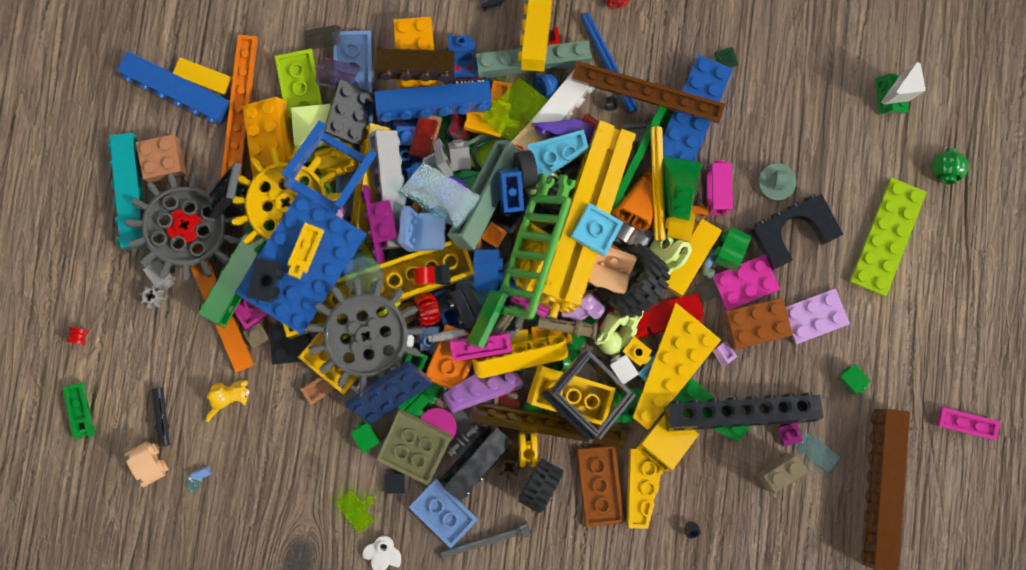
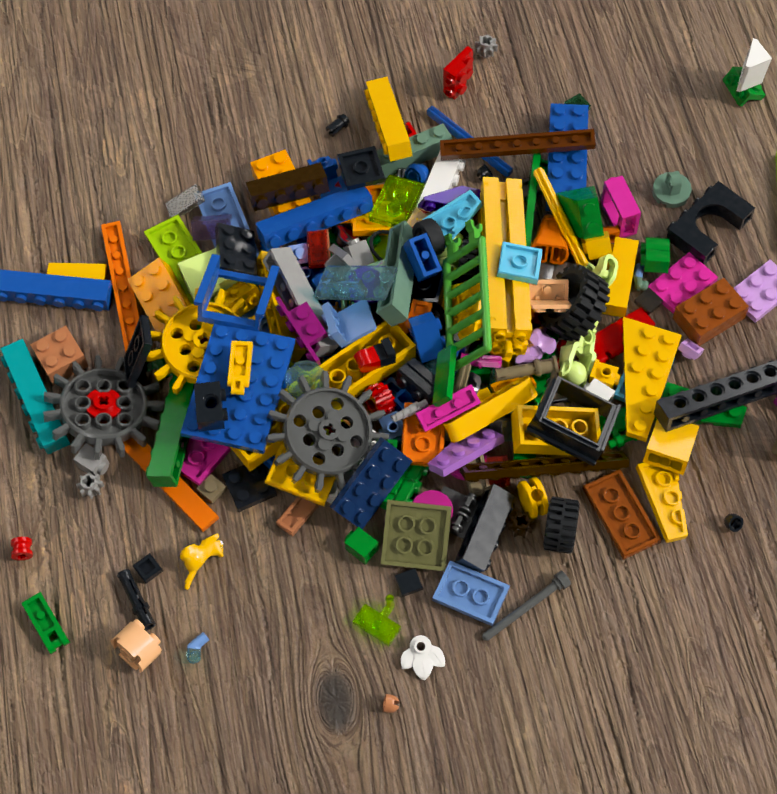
camera: 15 degrees left, 20 degrees down
none -> black tile [133,553,163,584]
none -> black plate [337,146,385,191]

